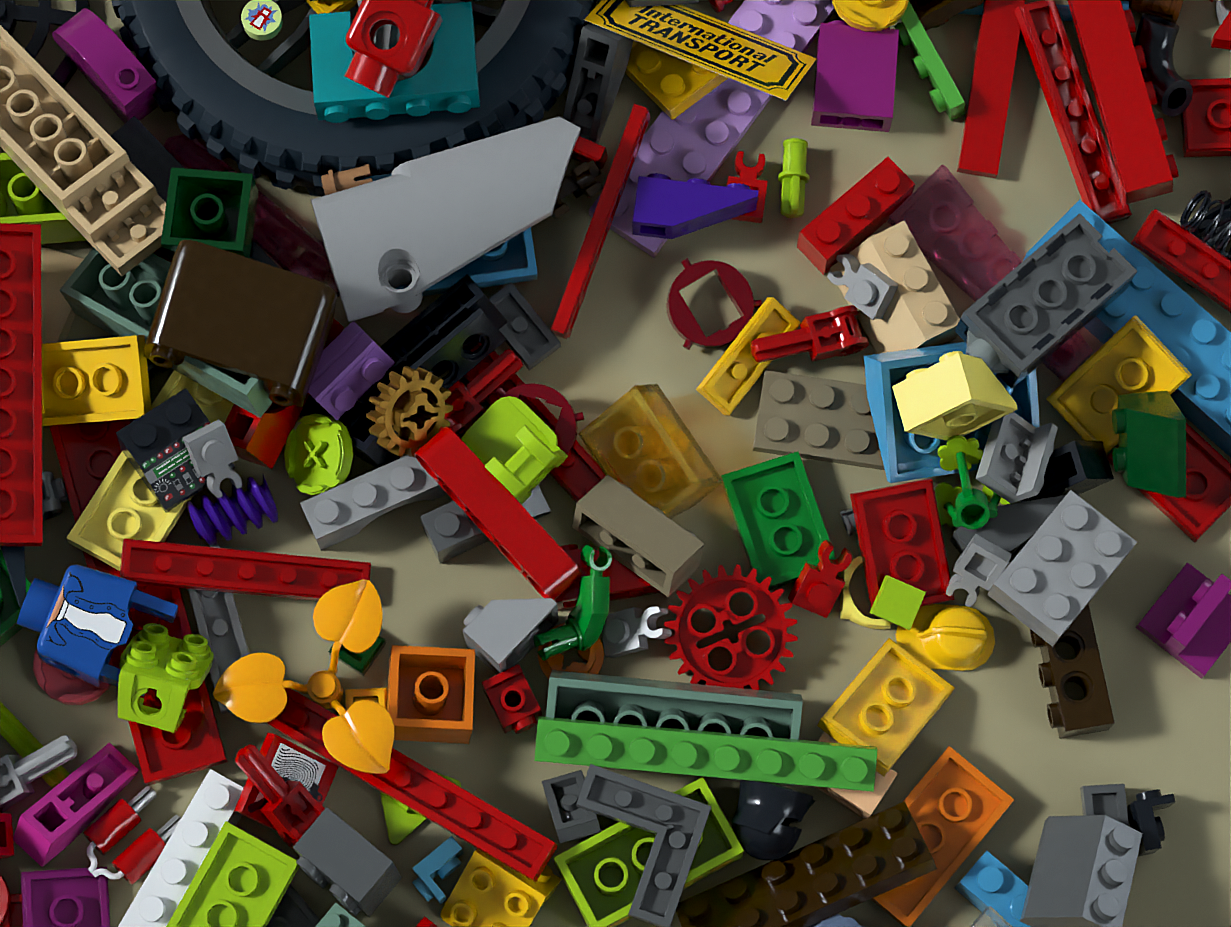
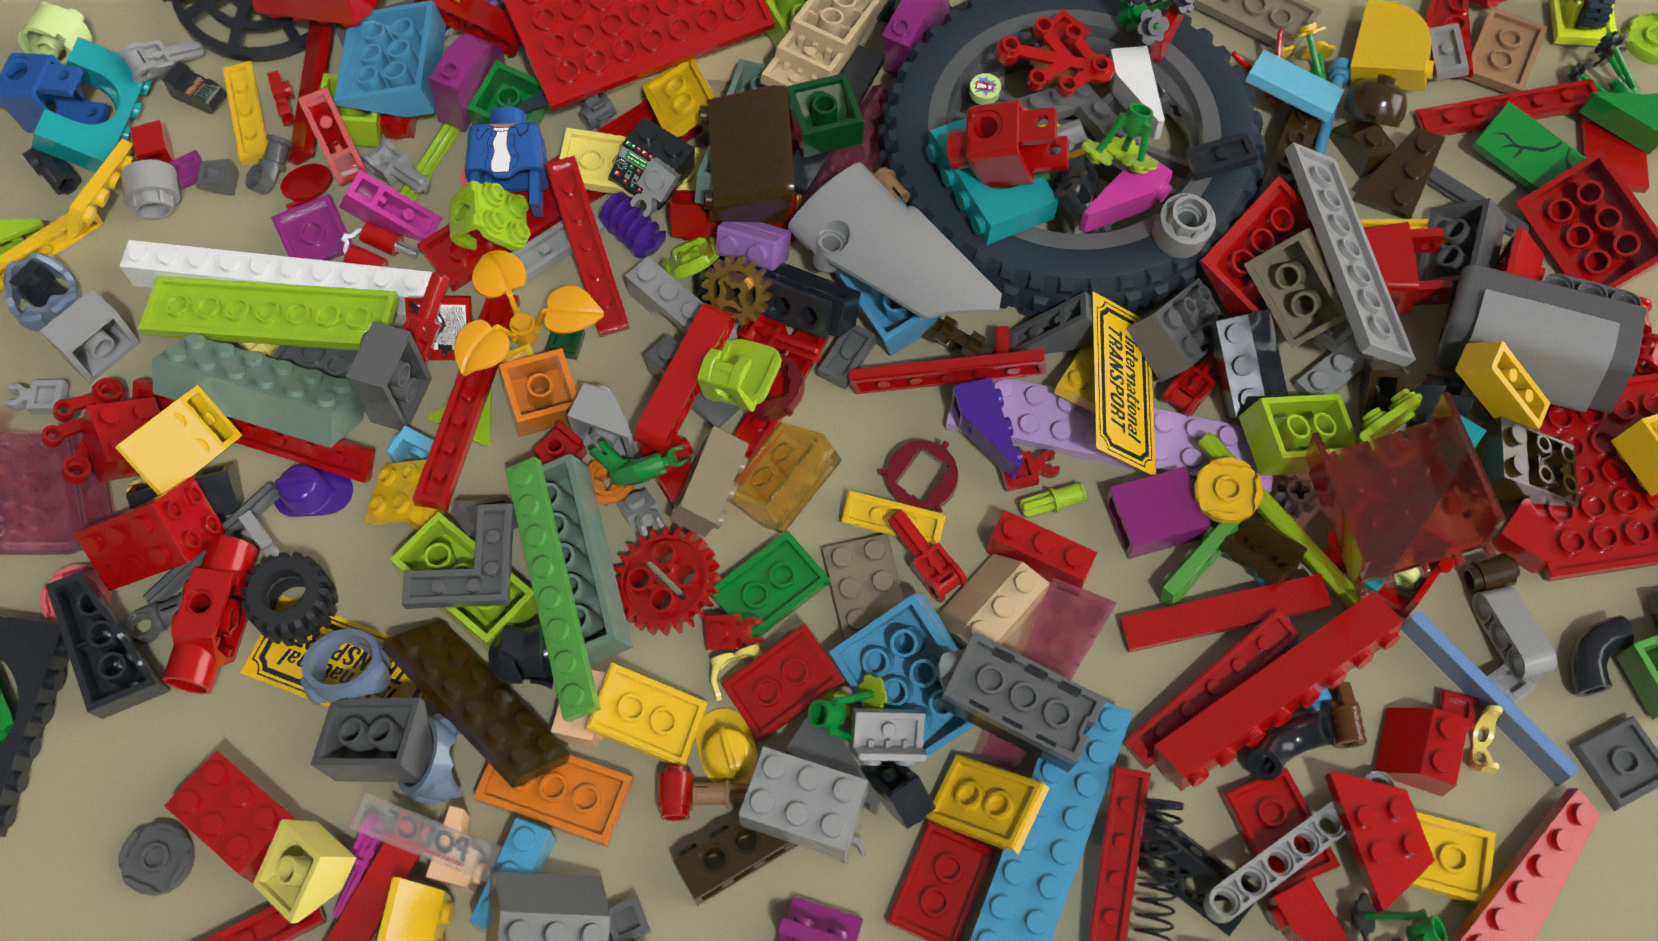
camera: 70 degrees right, 10 degrees down
light grey plate [827,254,899,320] -> none
lime tile [869,575,926,630] -> none
light yellow slope [892,351,1018,441] -> none
light grey plate [946,534,1012,607] -> none
dark green slope [1112,391,1186,498] -> none
none -> red brick [657,766,694,821]
none -> medium nougat axle [693,779,750,808]

